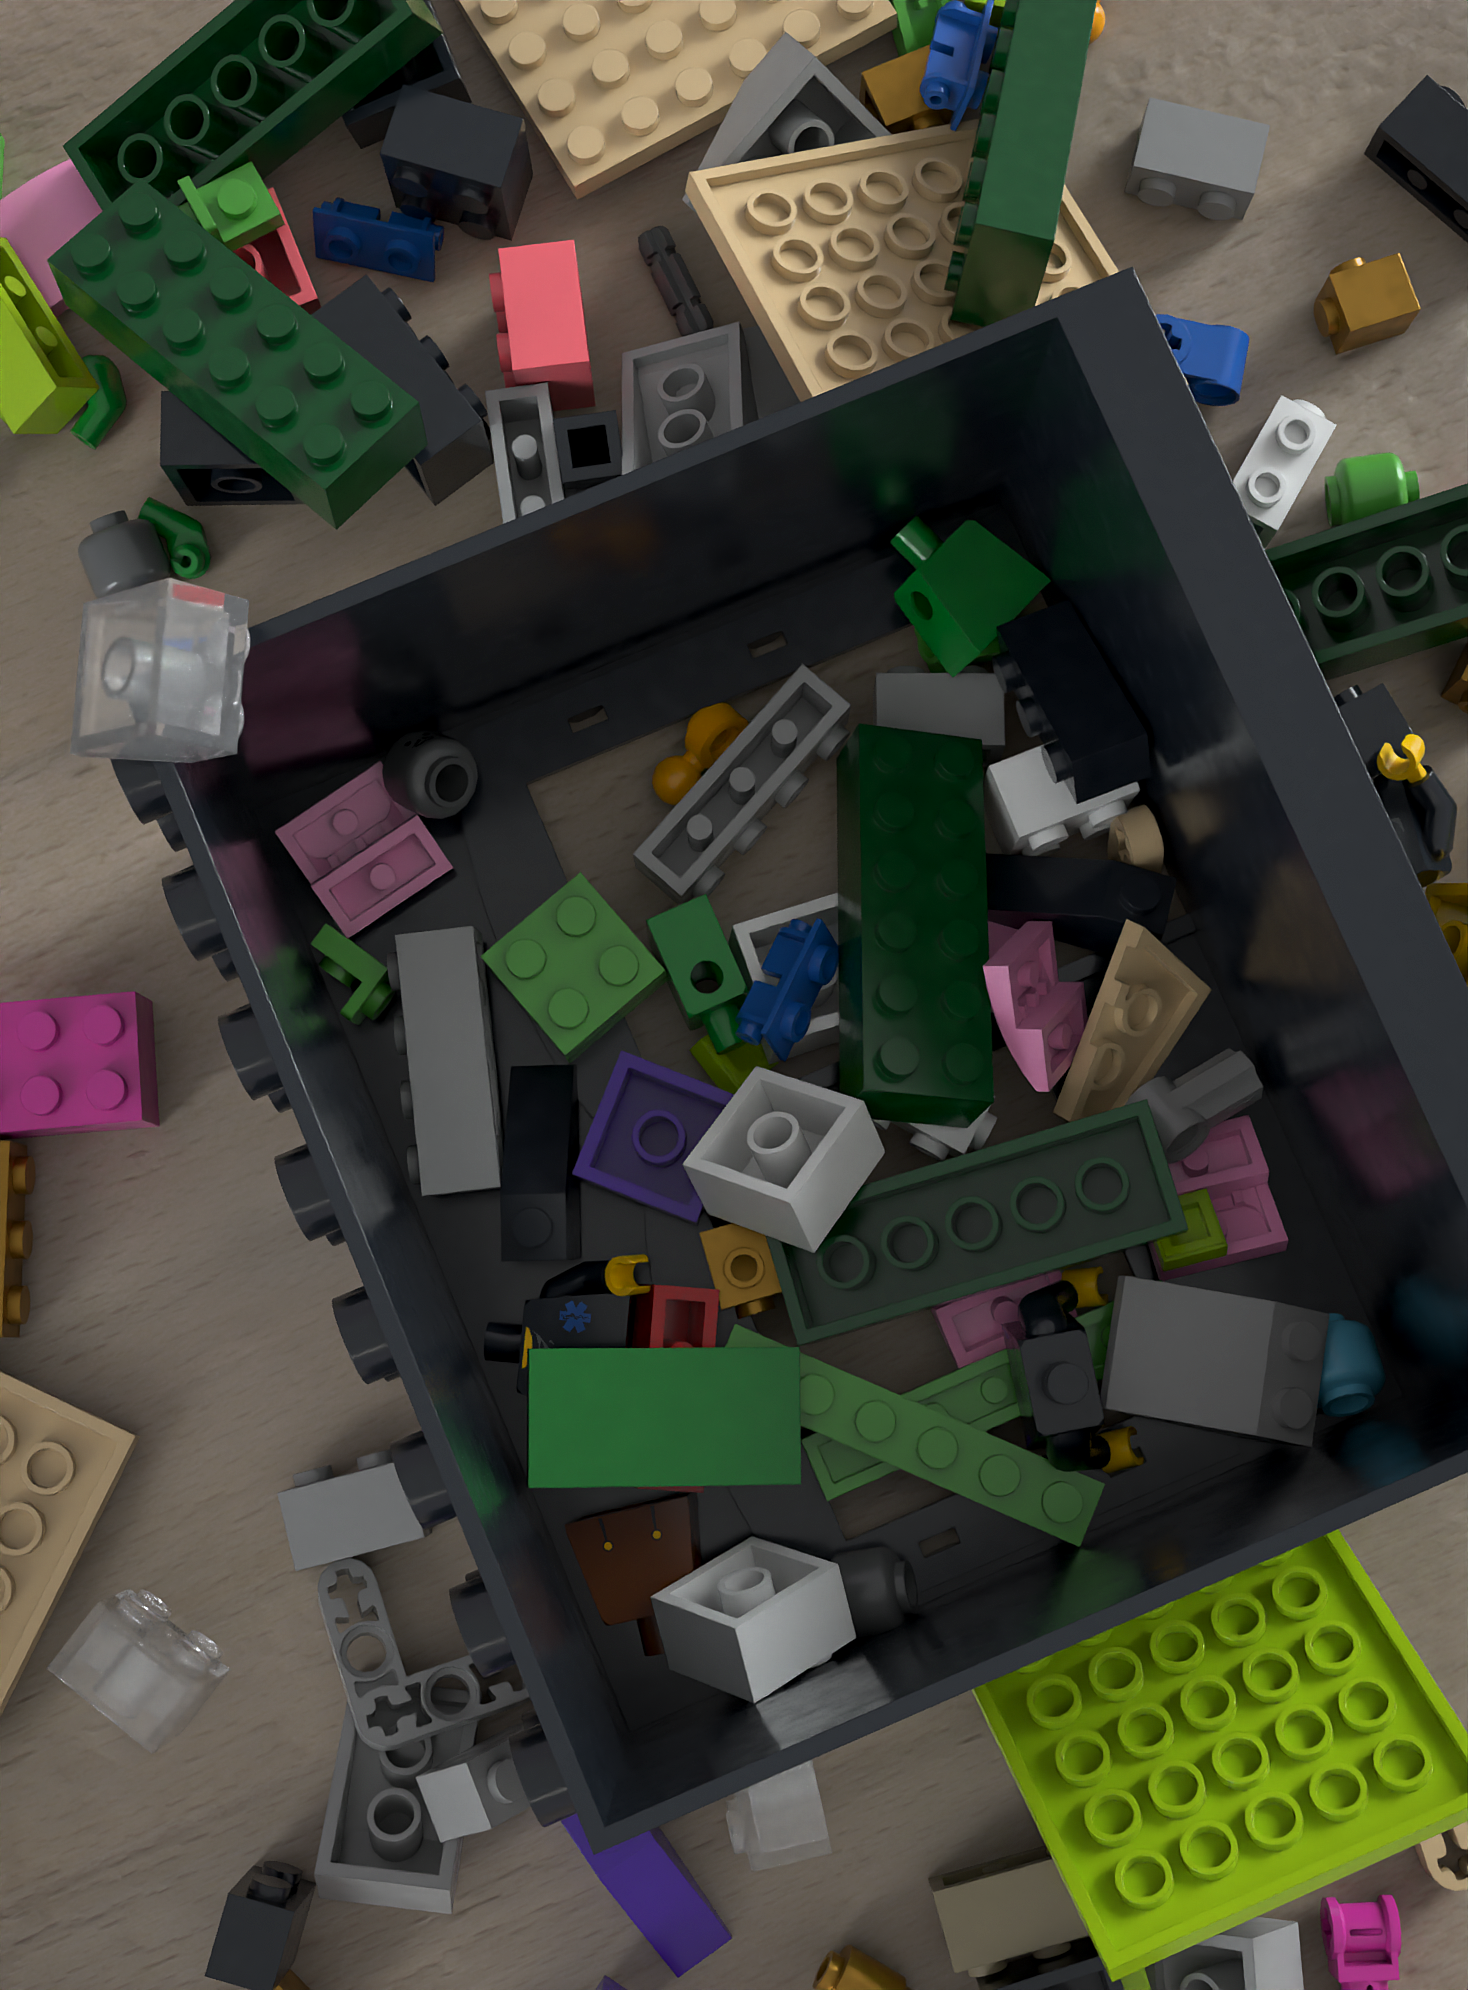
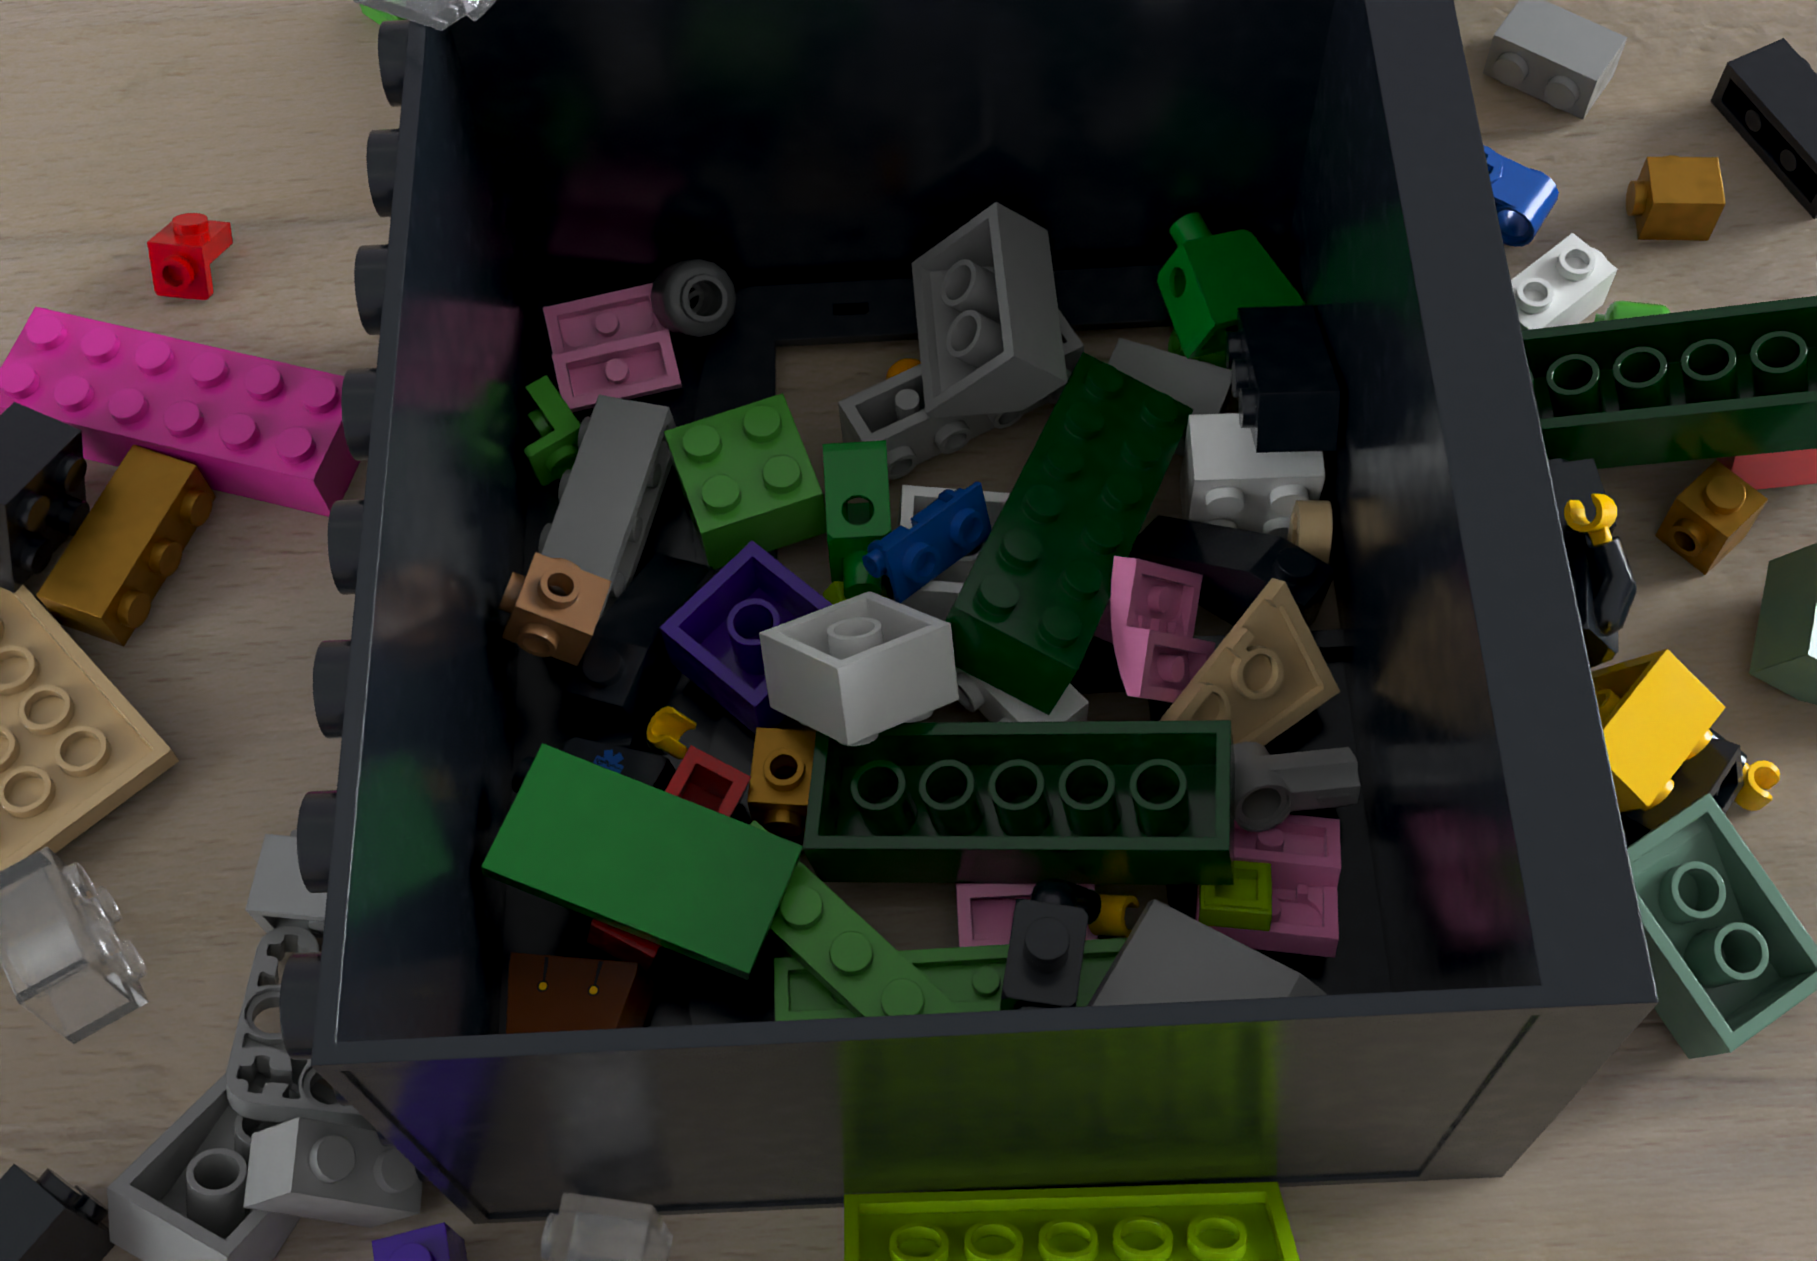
camera: 25 degrees right, 20 degrees down
none -> medium nougat brick [498,552,612,666]
none -> light grey slope [911,202,1068,418]

